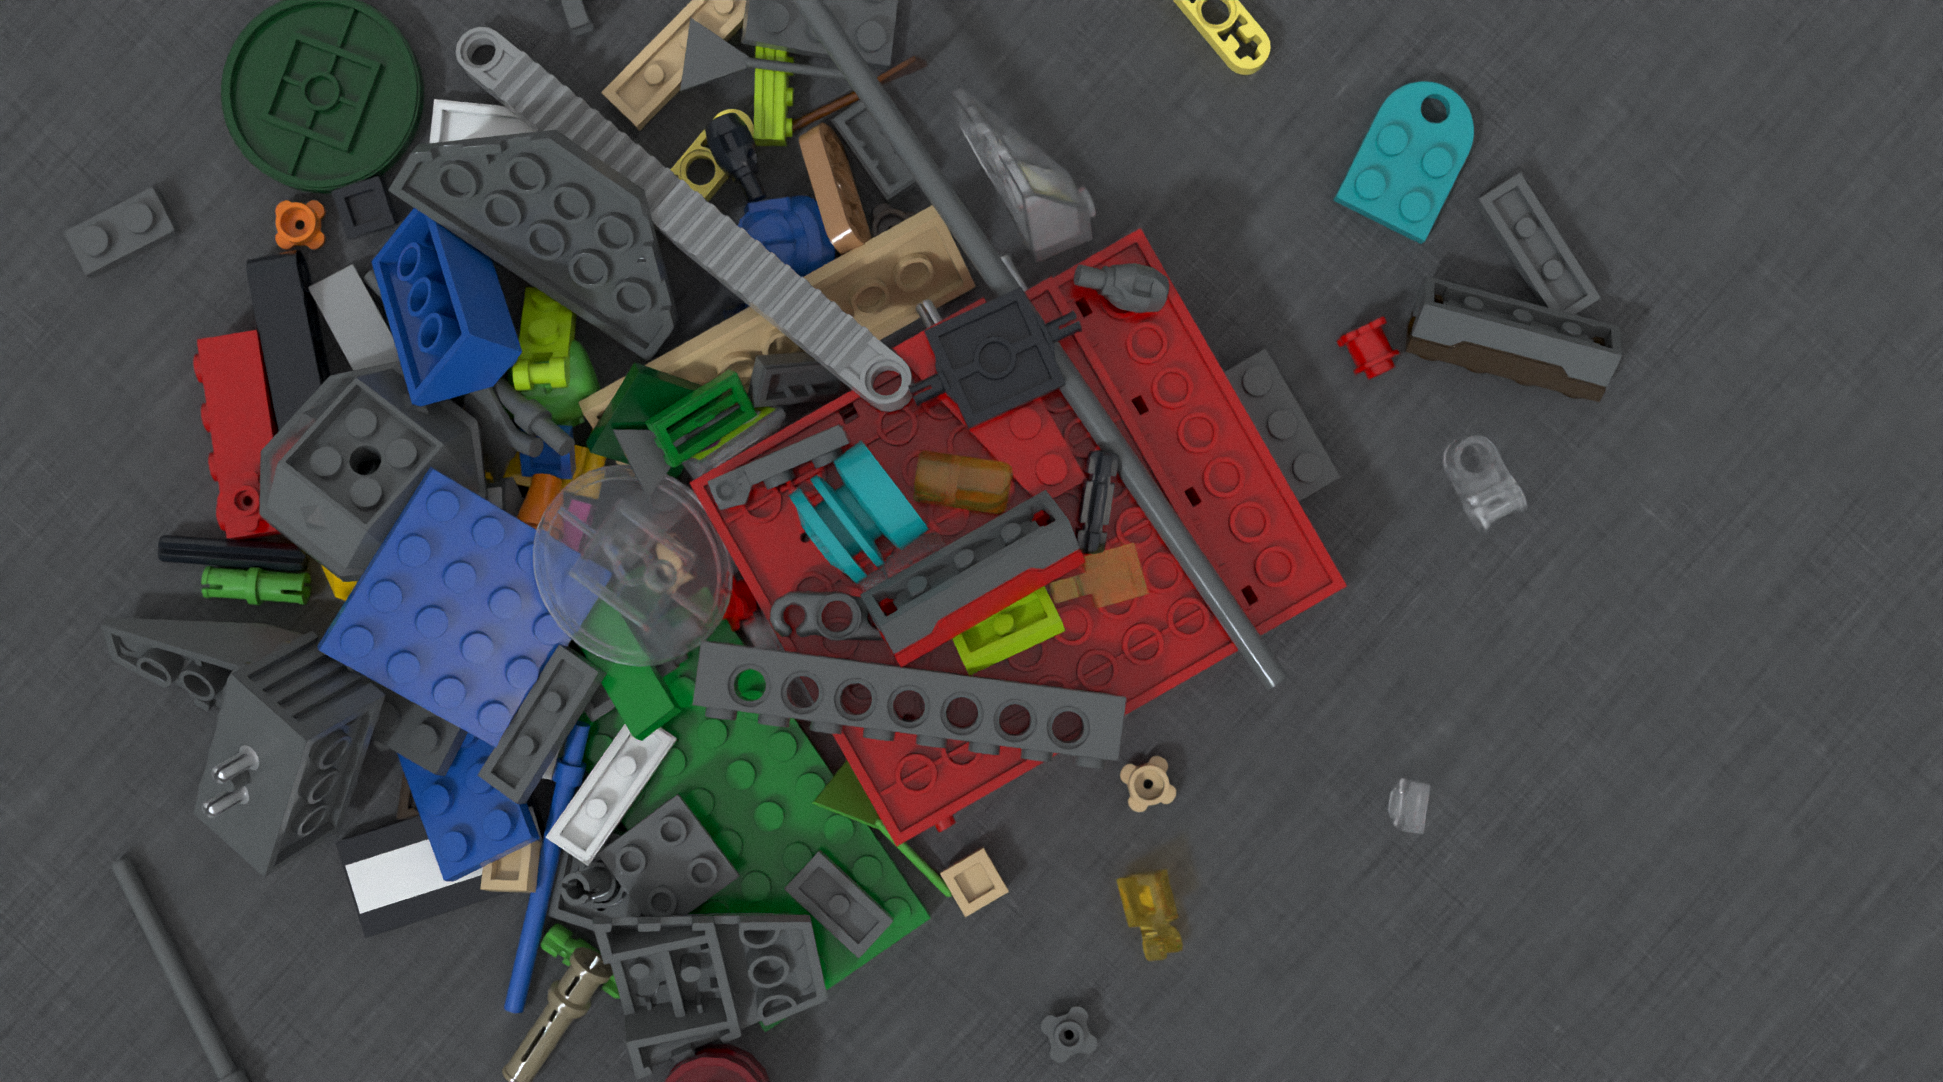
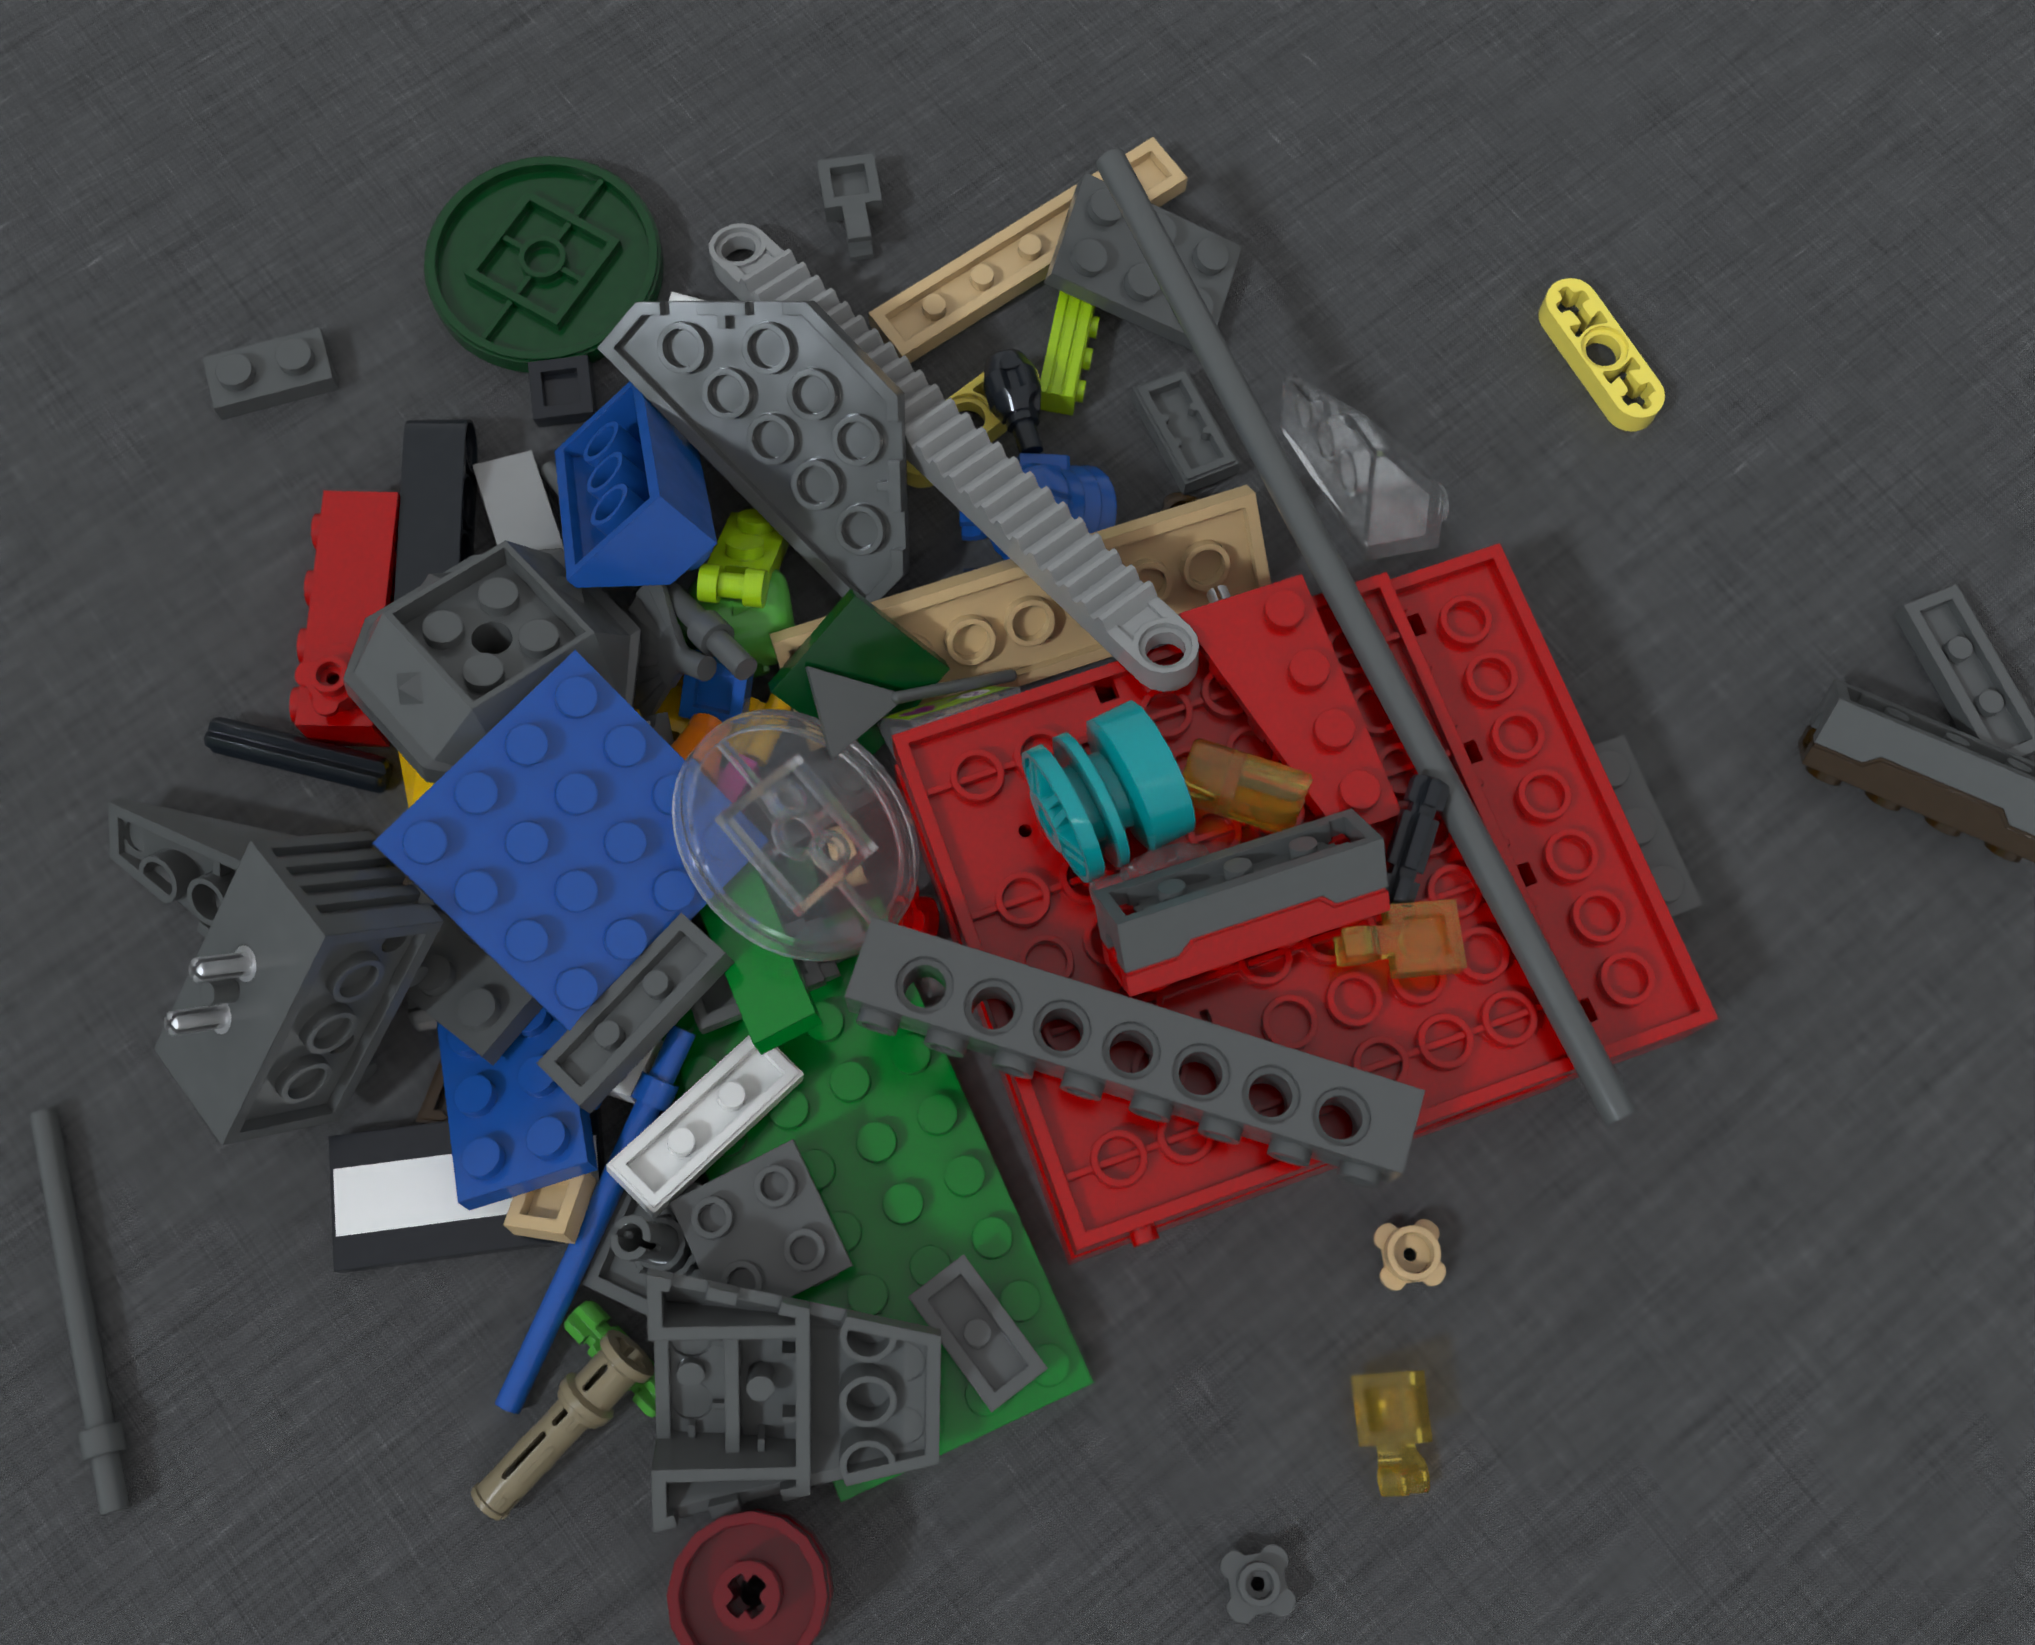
camera: 10 degrees right, 15 degrees down
bright green pin [201,566,311,606] -> none
orange plate [275,200,326,250] -> none
green tile [645,369,757,468] -> none
dark grey piece [680,17,846,92] -> none
dark grey hinge [707,424,851,510] -> none
dark grey plate [747,352,847,408] -> none
dark grey piece [770,591,883,641] -> none
reddish brown piece [793,55,928,132] -> none
medium nougat beam [799,123,871,255] -> none
bright green piece [811,760,952,897] -> none
black plate [908,287,1082,430] -> none
tan plate [940,846,1009,917] -> none
lime plate [952,586,1065,676] -> none
dark grey piece [1074,263,1169,313] -> none
teal plate [1333,81,1474,244] -> none
red brick [1336,316,1400,380] -> none
clear plate [1389,778,1430,835] -> none
clear piece [1442,435,1528,534] -> none

